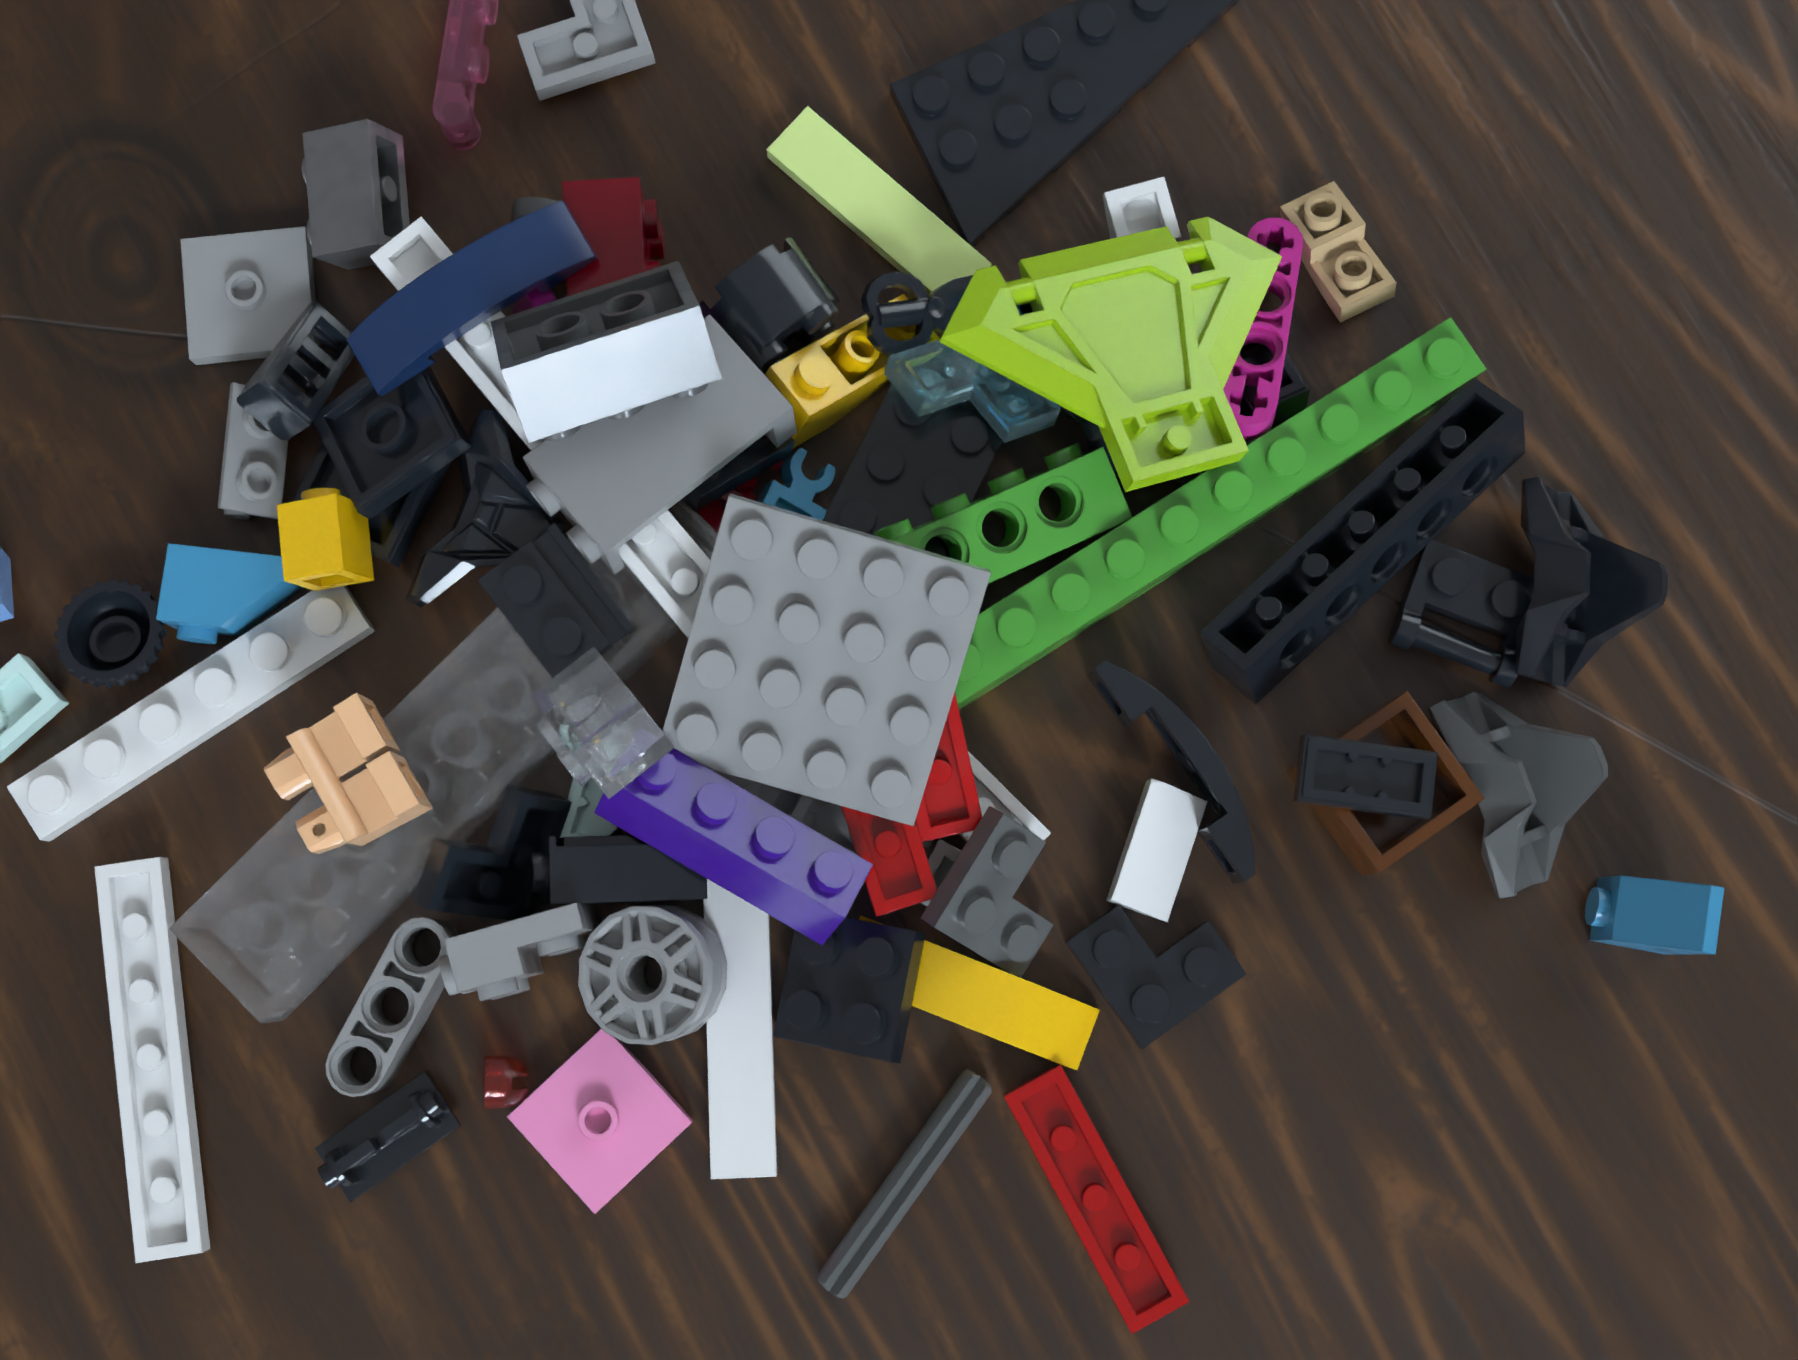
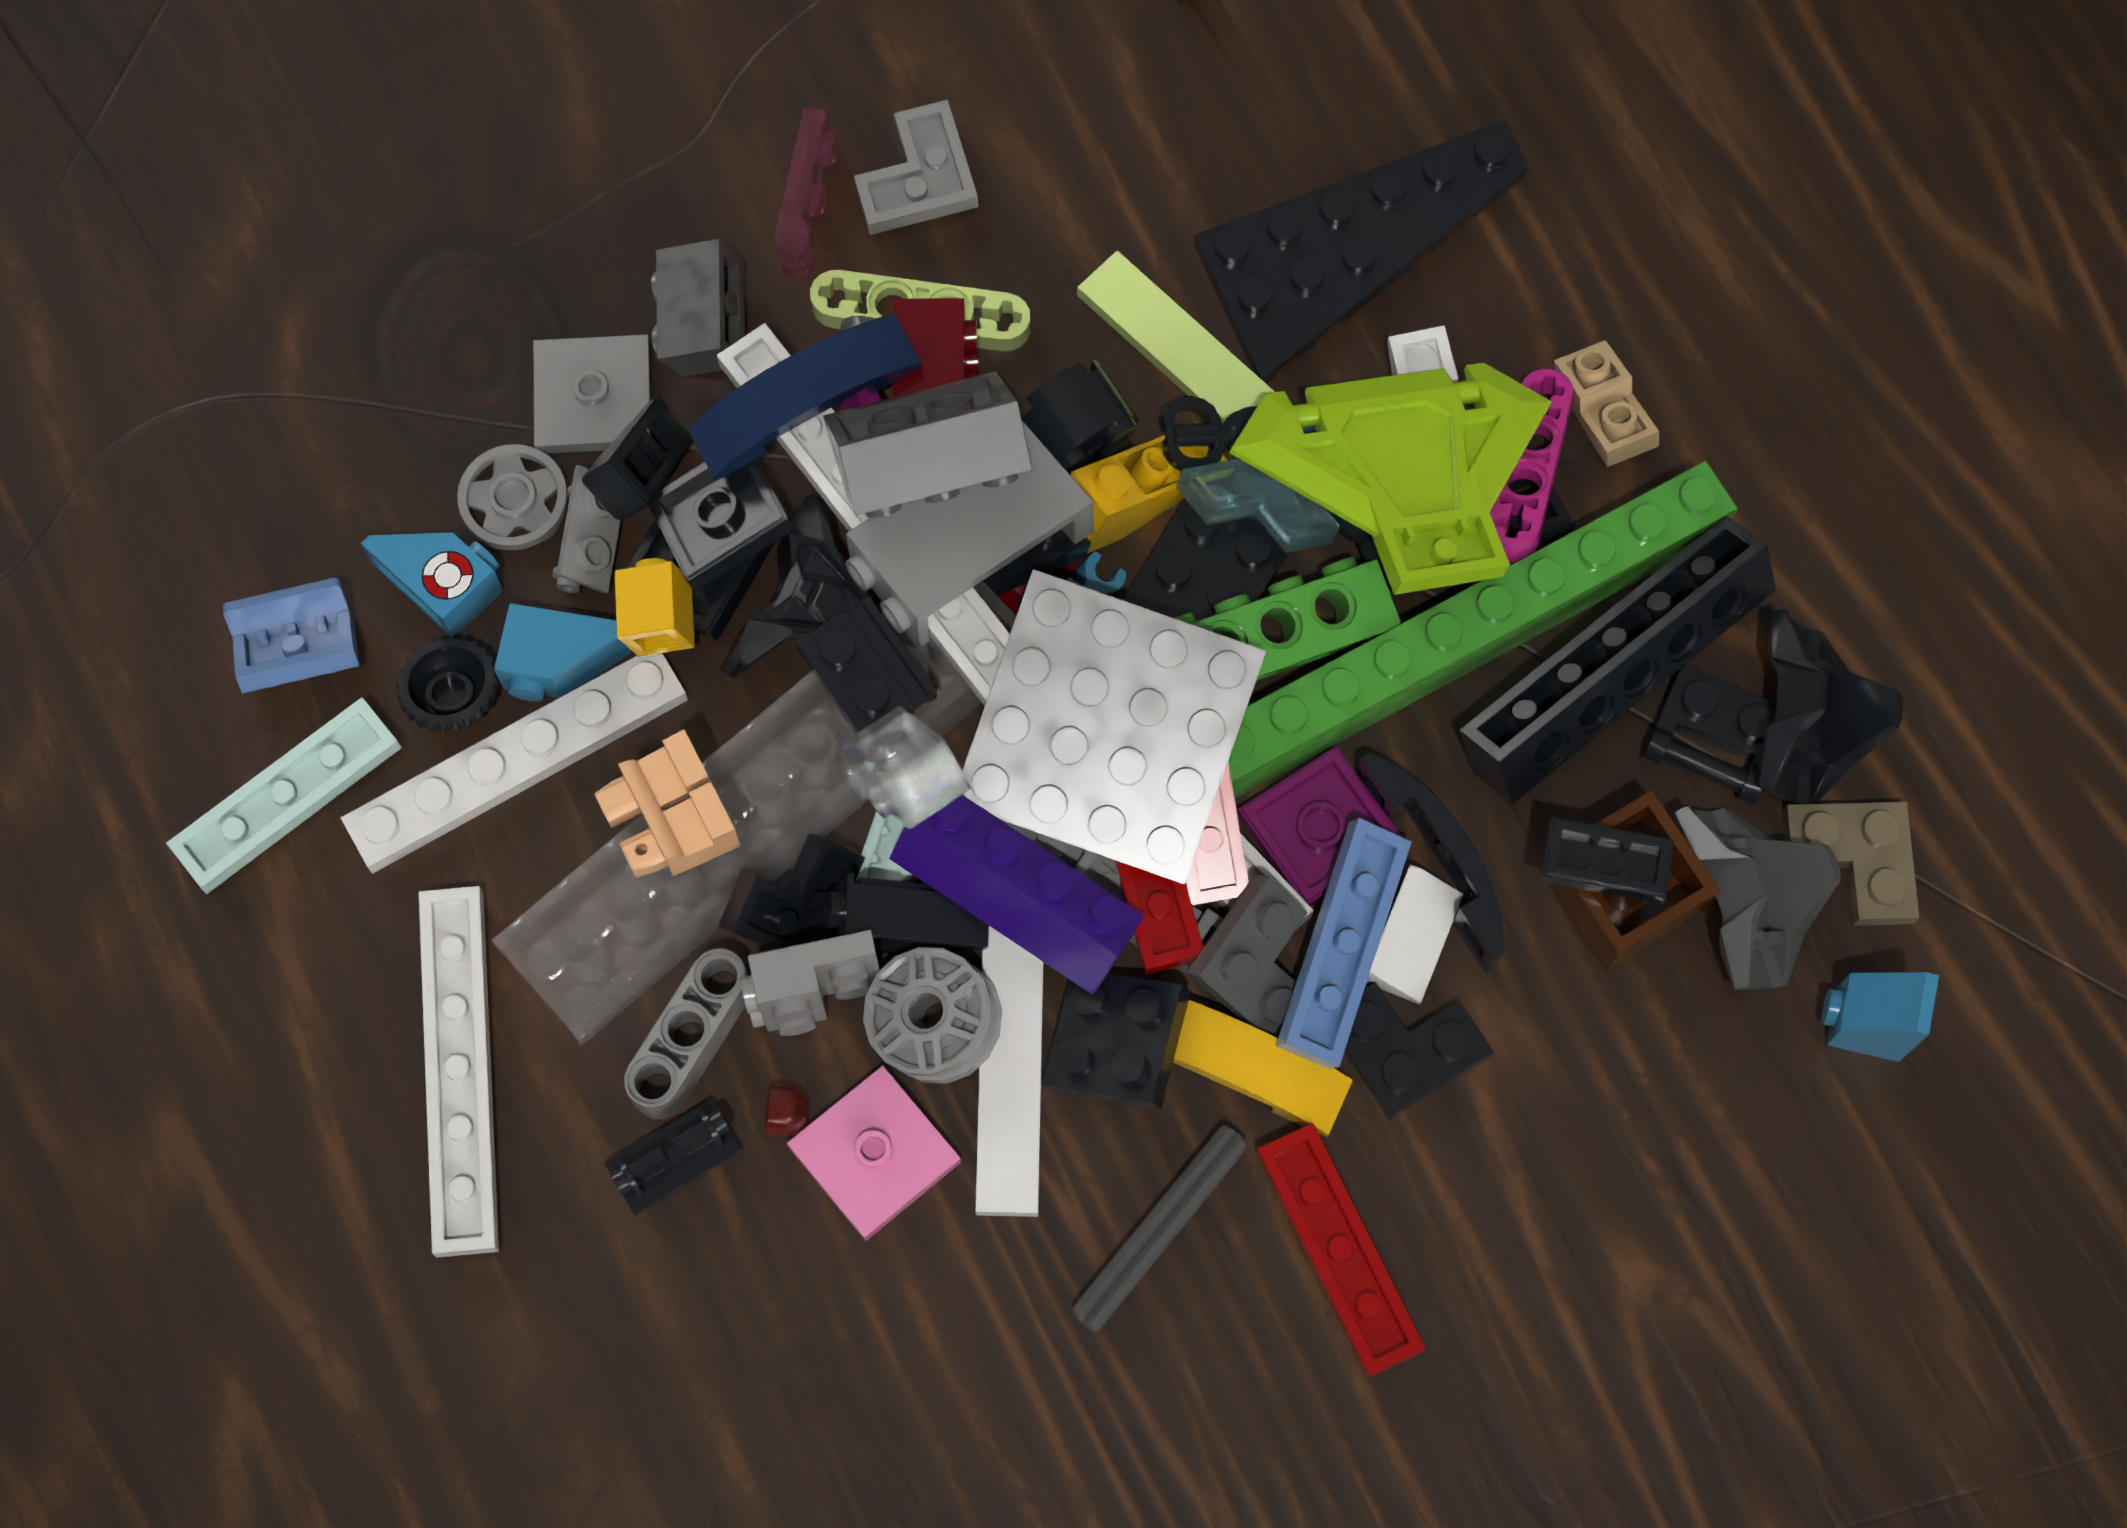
camera: 10 degrees right, 10 degrees down
none -> dark azure slope [361,532,503,637]
none -> light grey wheel [457,444,568,550]
none -> yellowish green beam [810,270,1031,351]
none -> magenta tile [1237,746,1402,907]
none -> medium blue plate [1276,818,1411,1069]
none -> dark tan plate [1782,802,1919,926]

